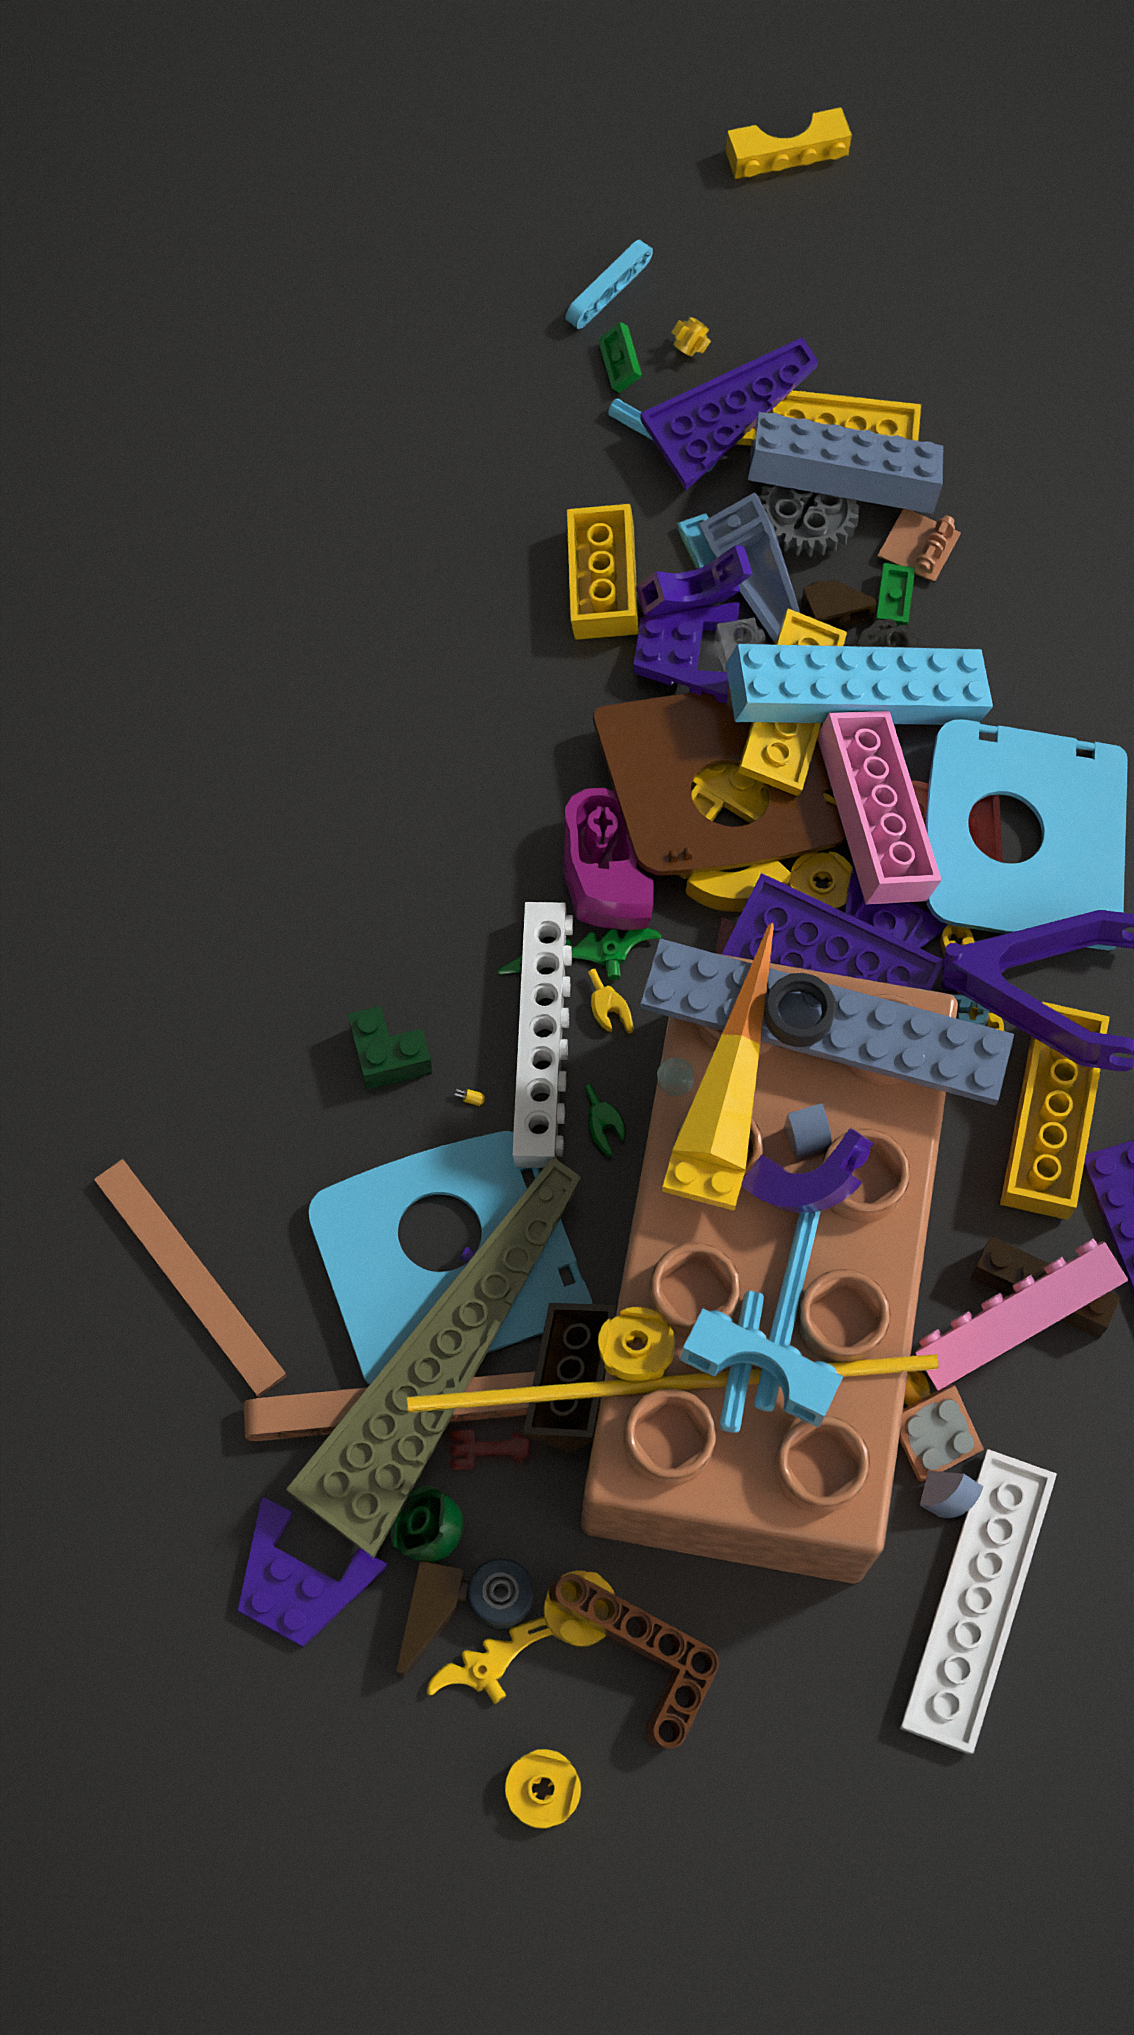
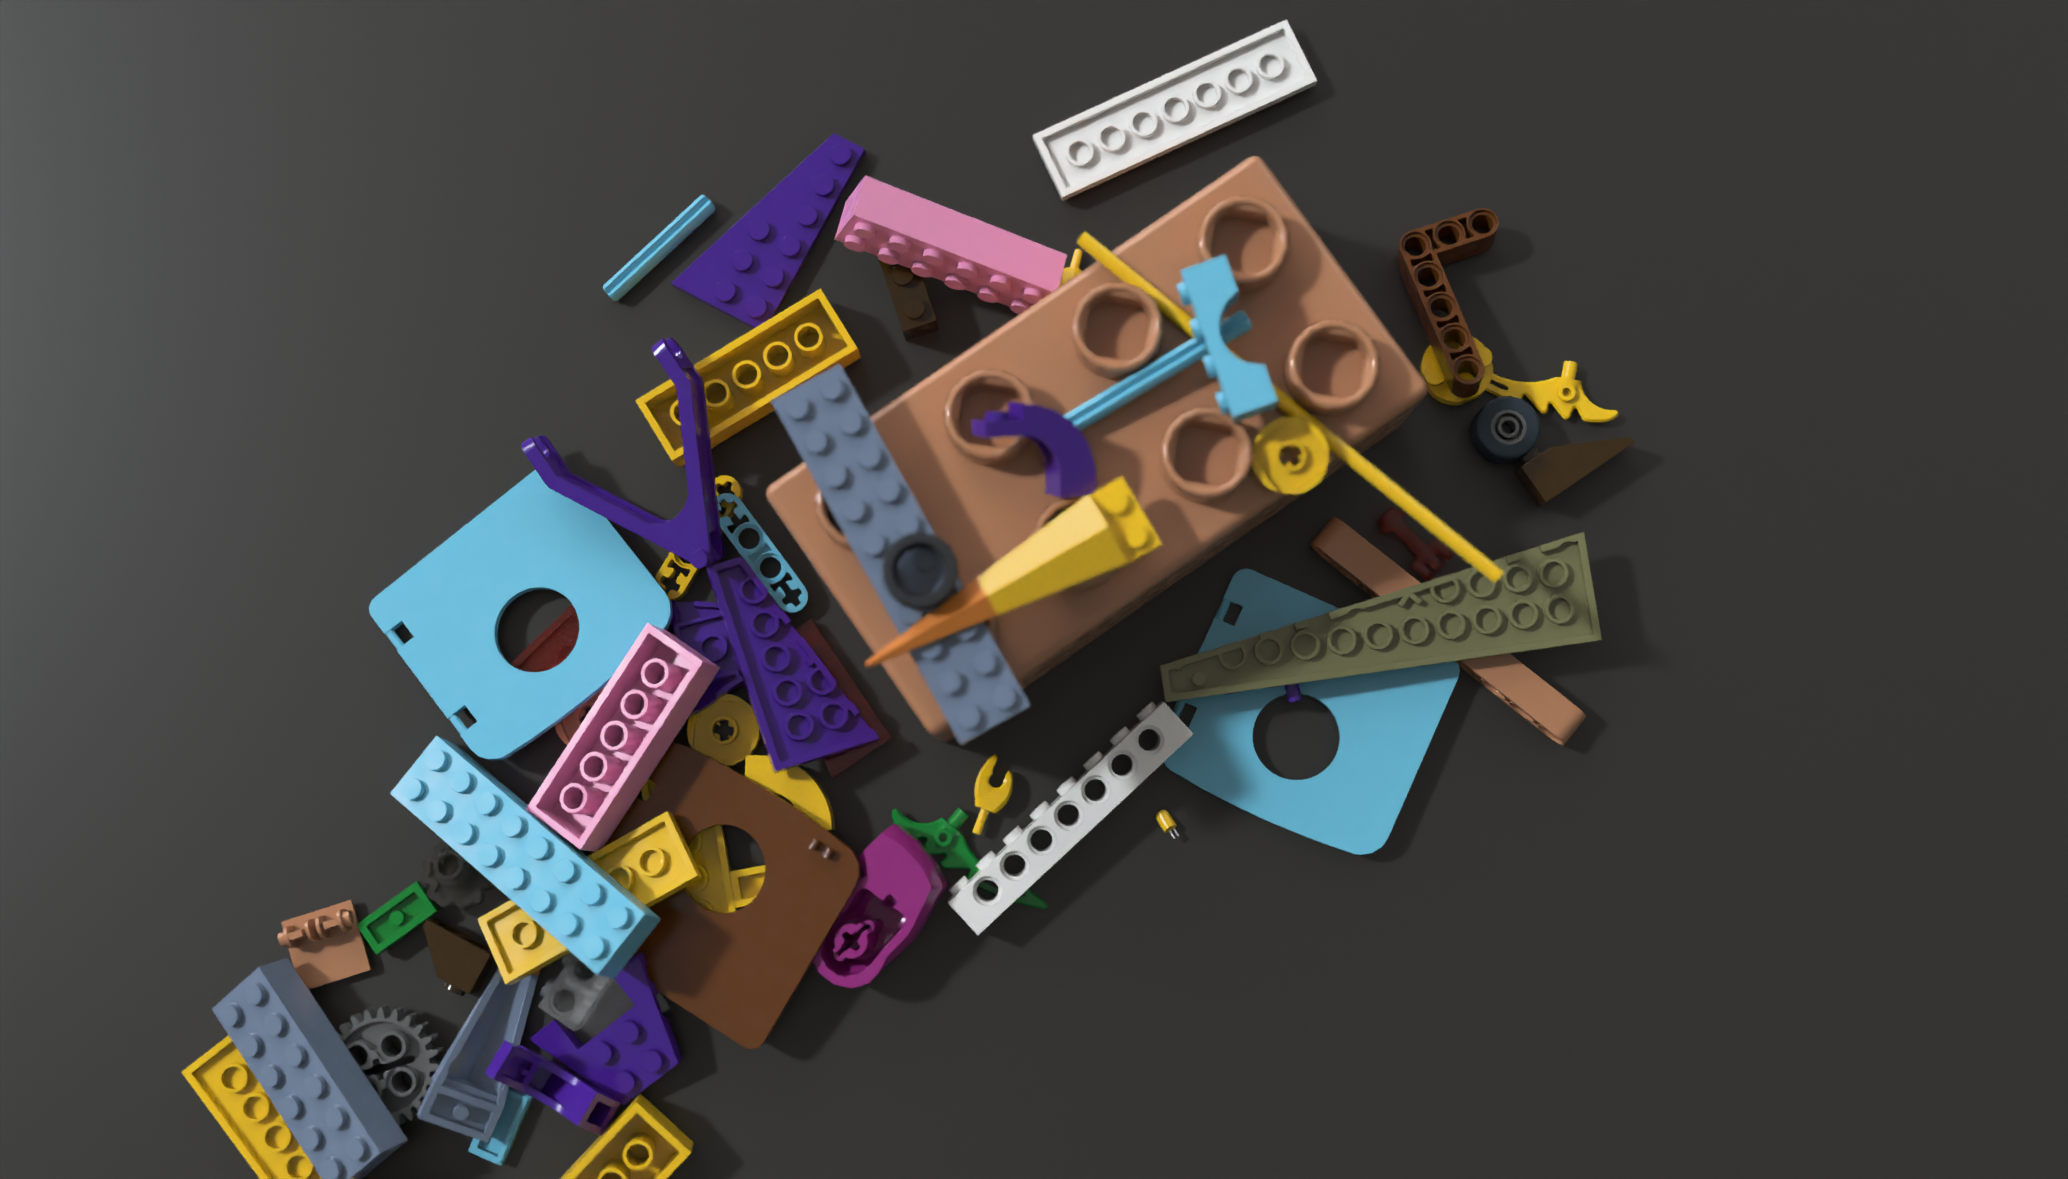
camera: 130 degrees left, 15 degrees up
nougat tile [94,1159,287,1398] -> none
dark purple wing [238,1497,388,1647] -> none
dark green brick [348,1006,432,1090] -> none
dark green cylinder [390,1486,464,1562] -> none
yellow plate [505,1749,581,1829] -> none
dark brown slope [523,1303,617,1453] -> none
green hand [584,1084,626,1158] -> none
clear light blue tile [657,1058,694,1096] -> none
medium azure axle [719,1291,764,1433] -> none
sand blue brick [784,1103,832,1161] -> none
light grey piece [899,1384,984,1482] -> none
sand blue brick [920,1471,984,1518] -> none

